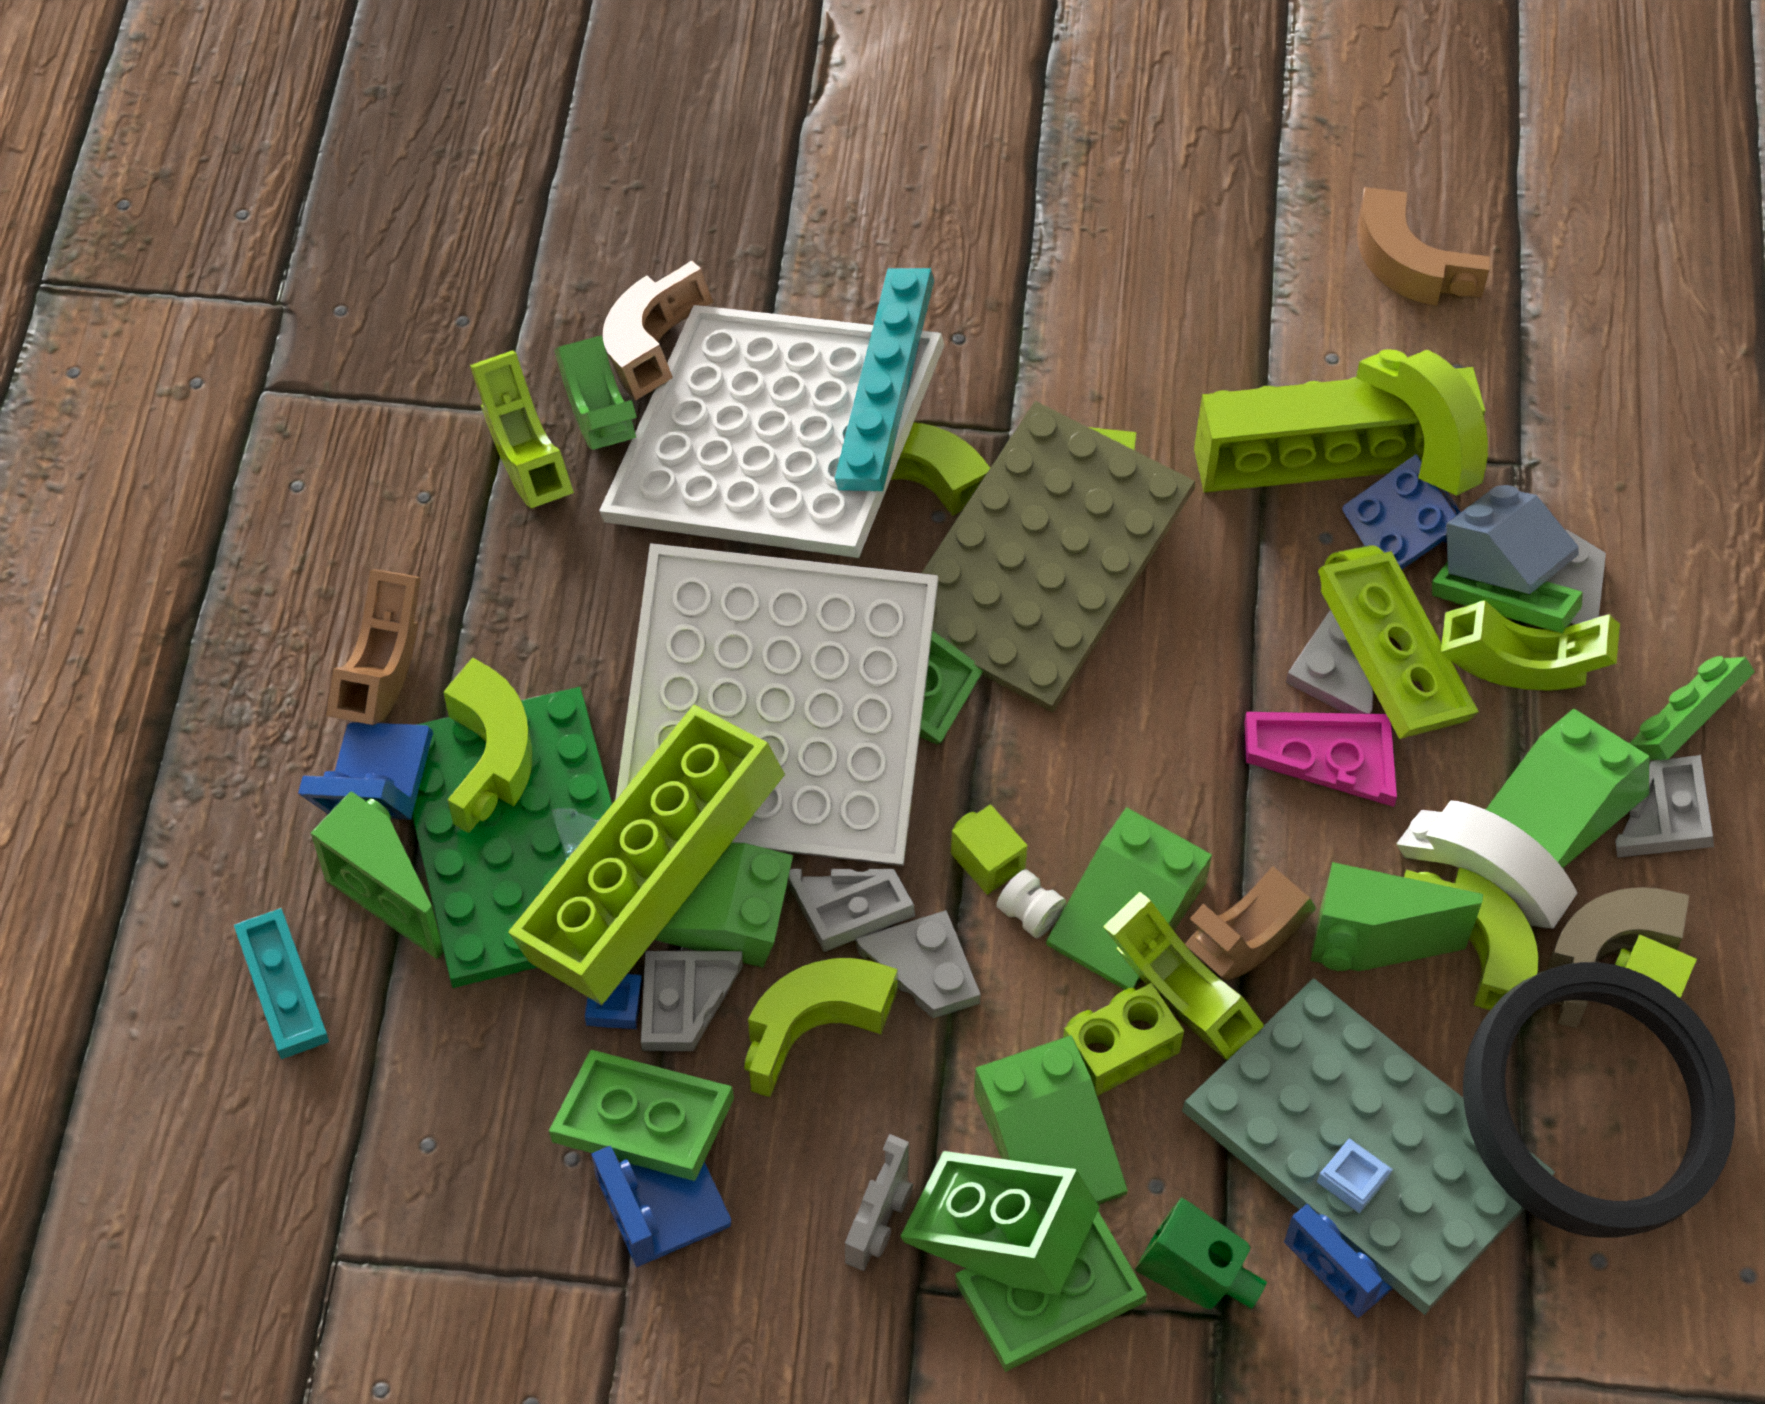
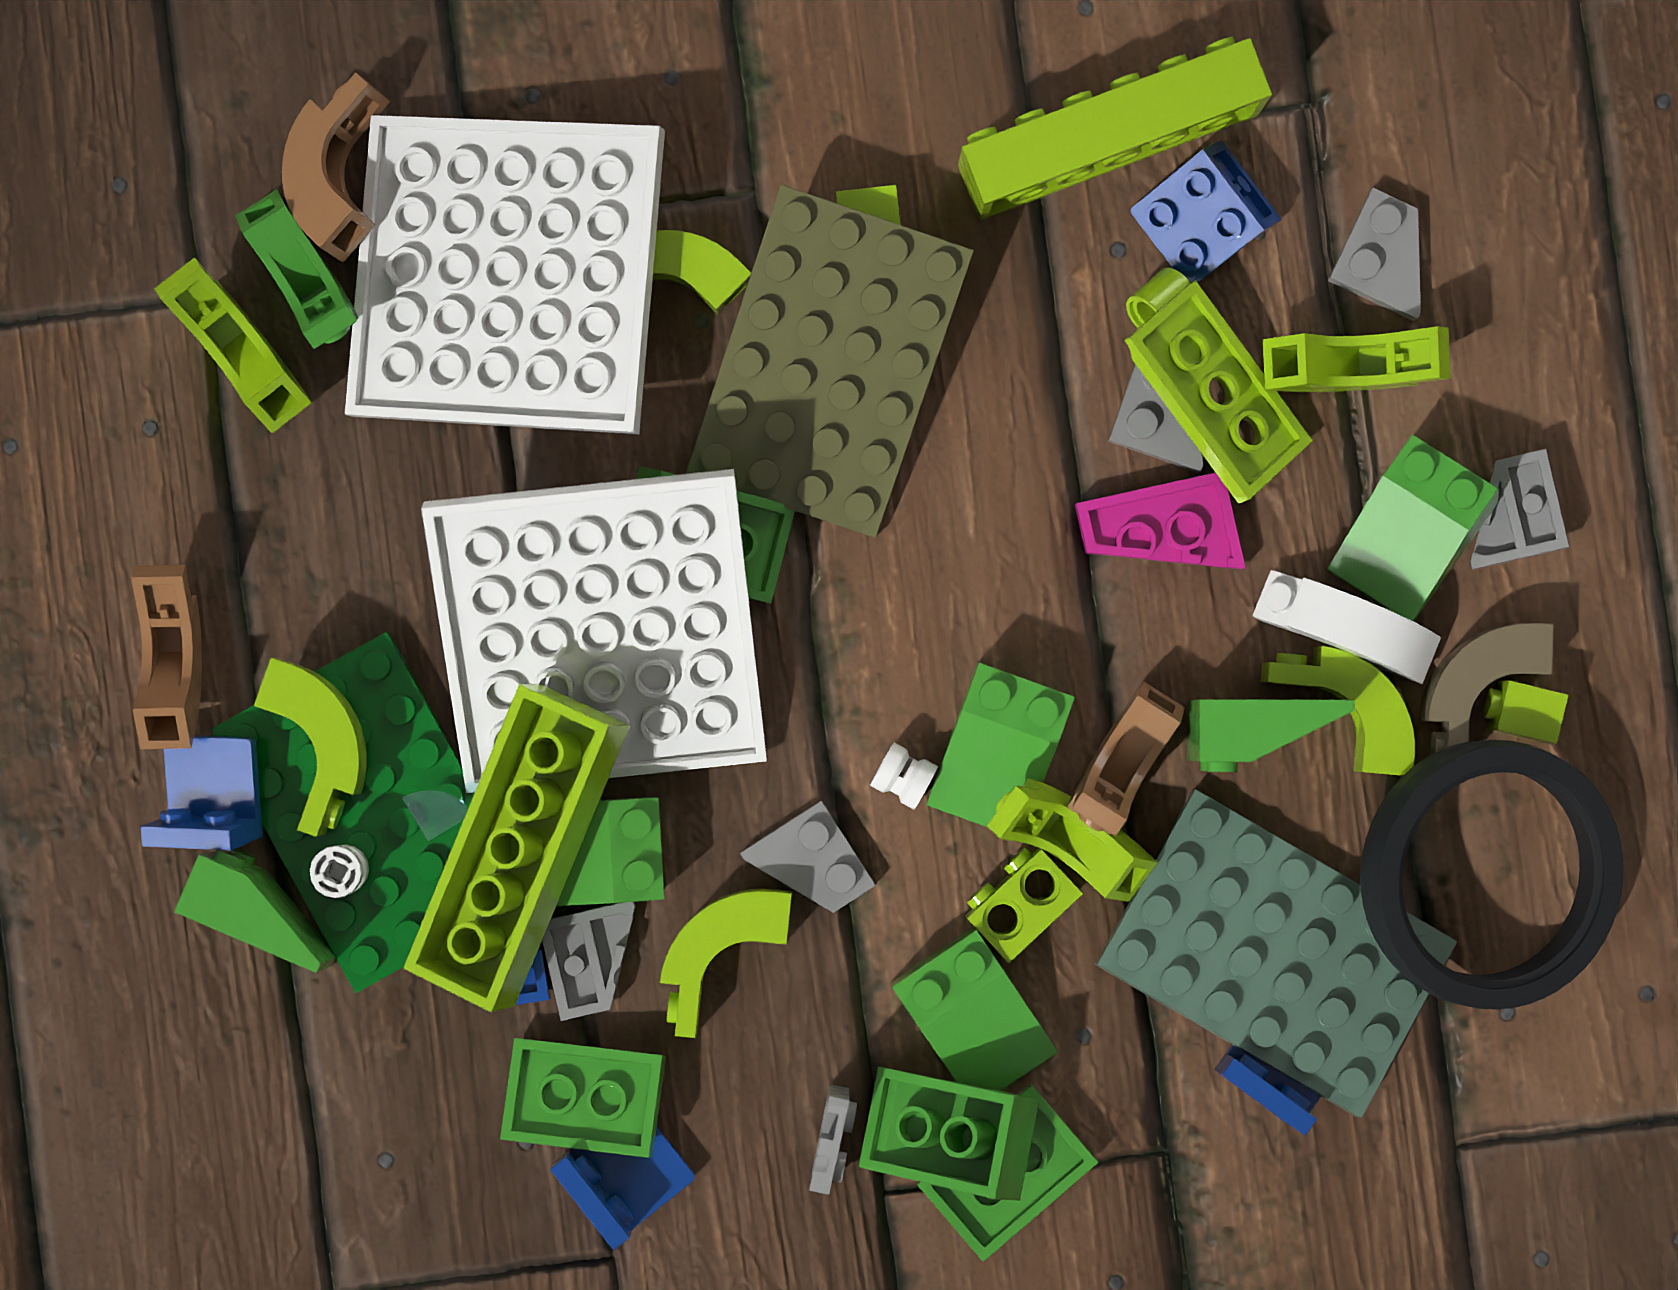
camera: 15 degrees left, 30 degrees up
teal plate [234,908,329,1059] -> none
light grey wing [787,869,915,952] -> none
teal plate [834,268,934,491] -> none
lime brick [951,804,1028,895] -> none
green torso [1134,1197,1267,1309] -> none
light blue tile [1317,1138,1393,1213] -> none
lime arch [1356,349,1488,496] -> none
bright green plate [1432,562,1583,633] -> none
sand blue slope [1446,485,1579,594] -> none
bright green plate [1630,656,1755,760] -> none
none -> white wheel [310,844,369,898]

